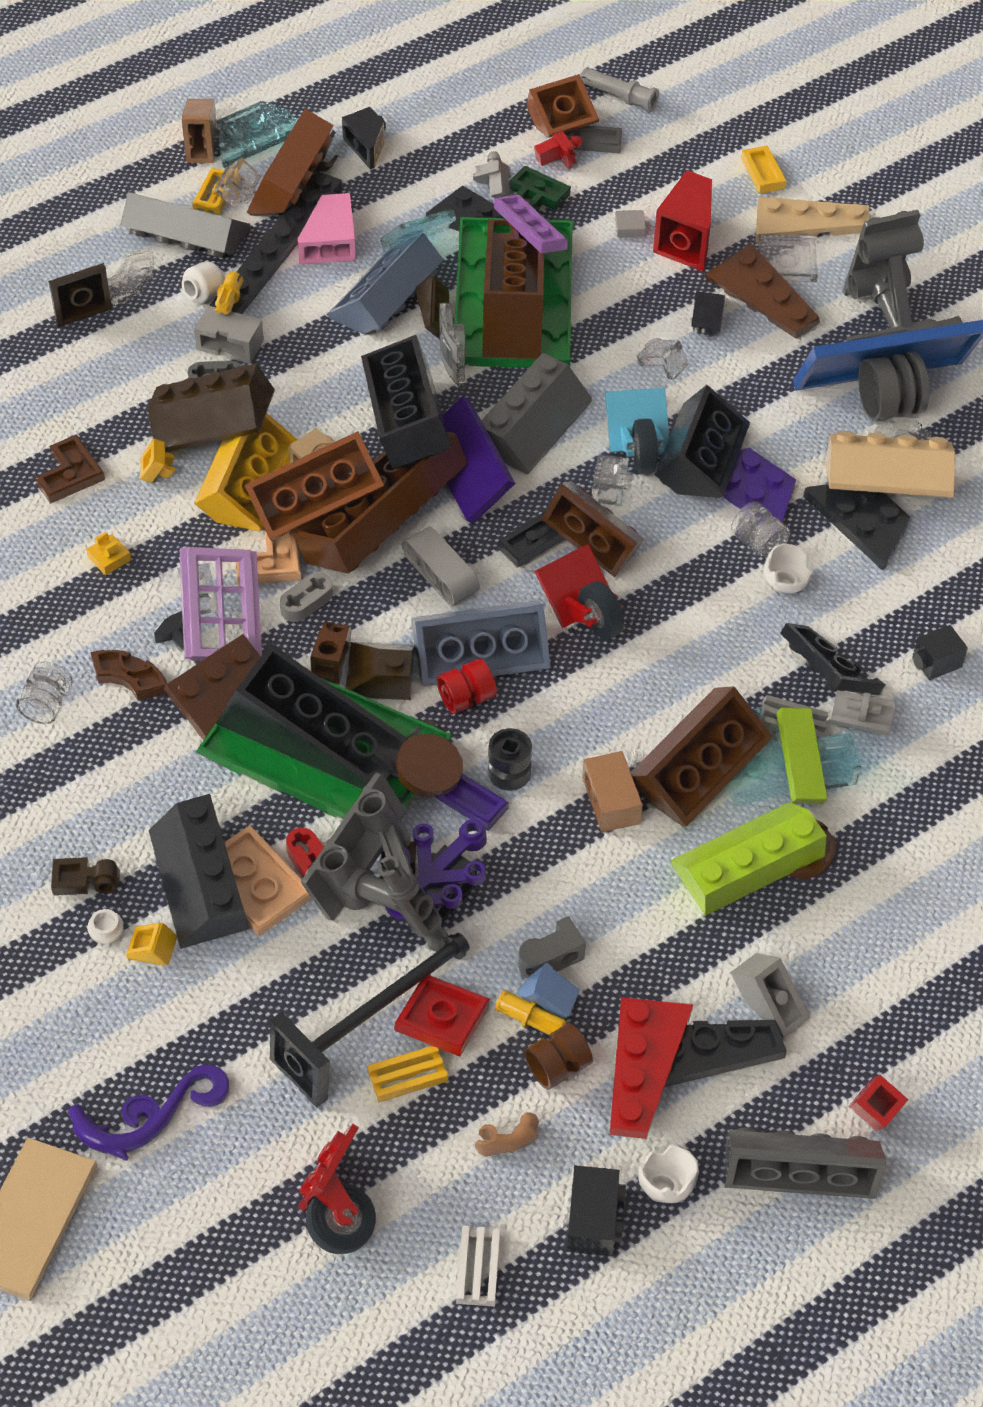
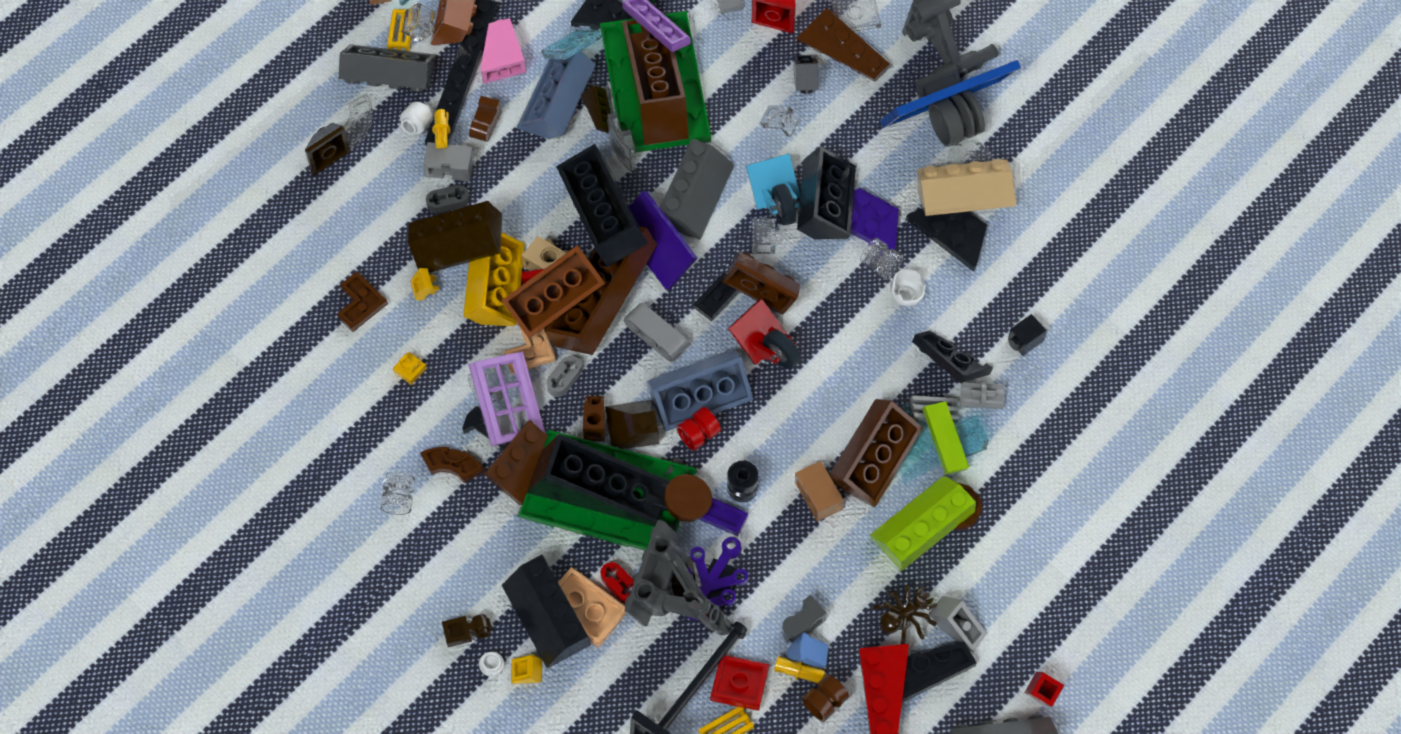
camera: 10 degrees left, 10 degrees up
none -> reddish brown leg [469,96,502,142]
none -> dark brown animal [873,585,937,644]

